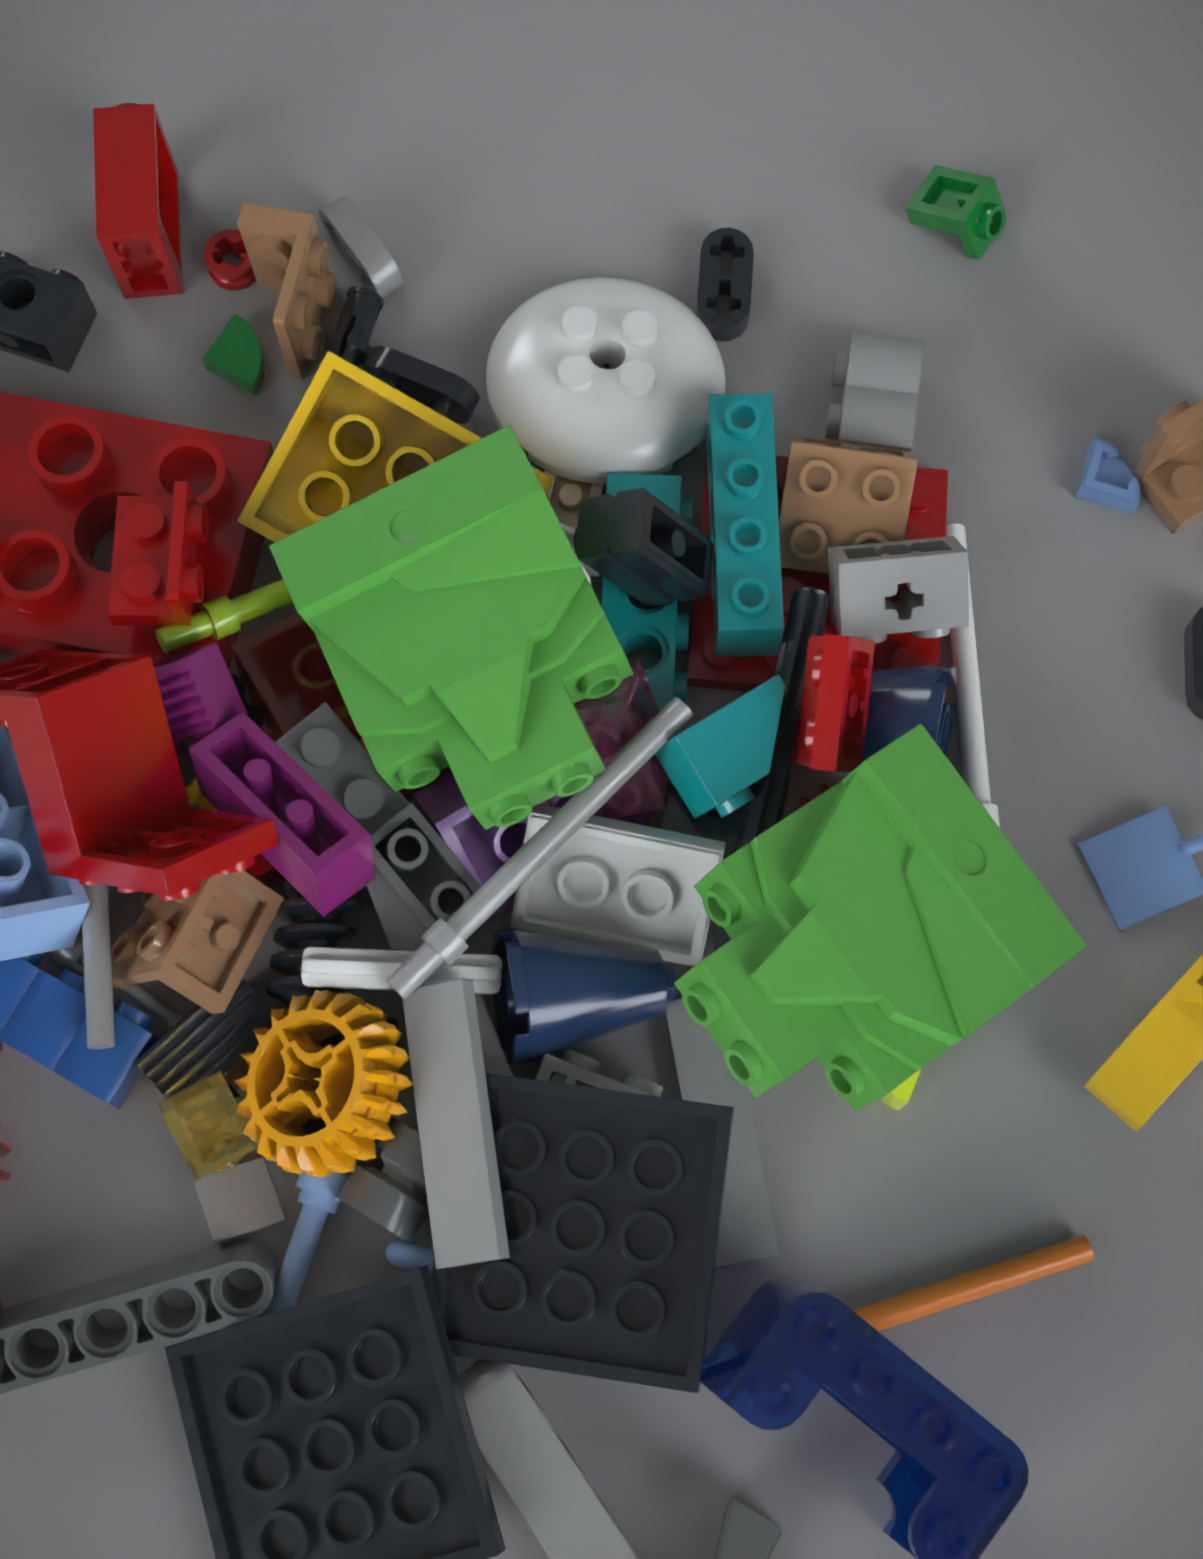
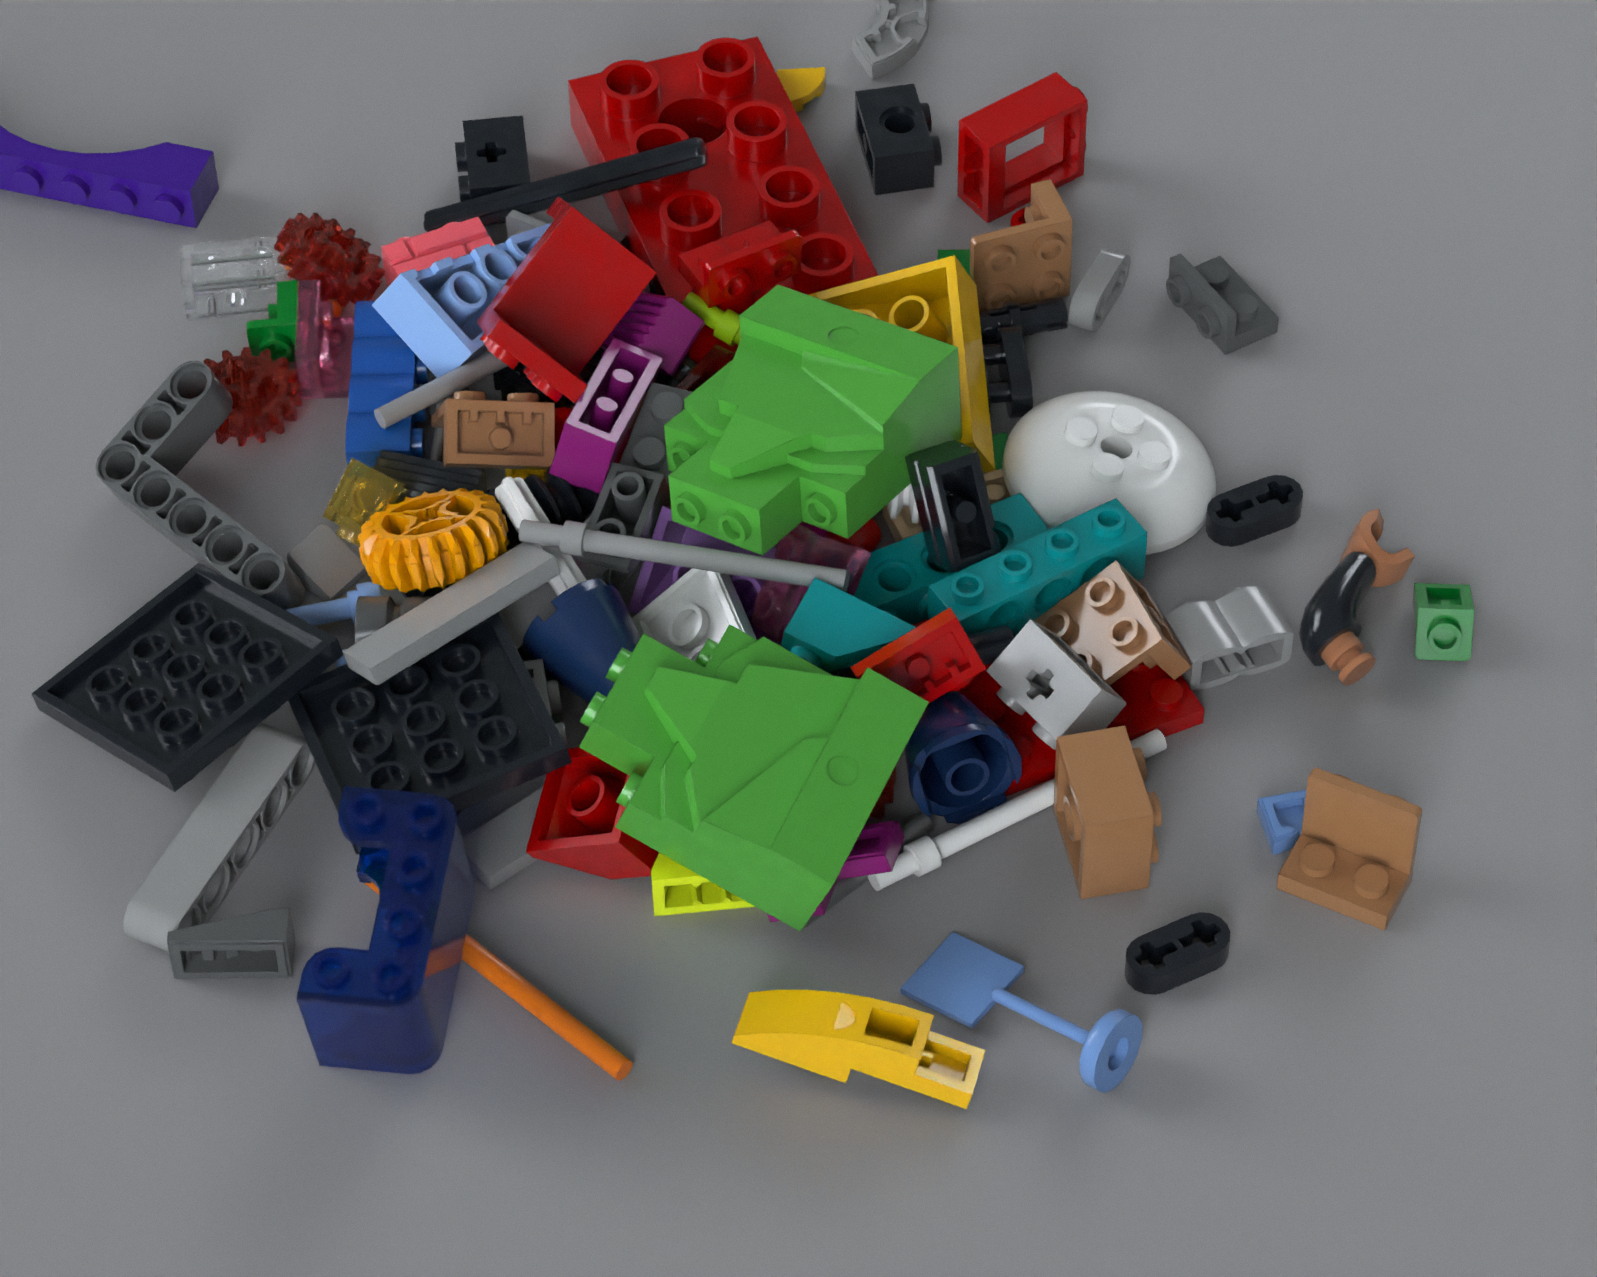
camera: 60 degrees right, 25 degrees down
none -> red slope [526,747,659,880]
none -> medium nougat brick [1053,726,1162,899]
none -> dark grey bracket [1166,253,1279,355]
none -> piece [1299,509,1415,686]

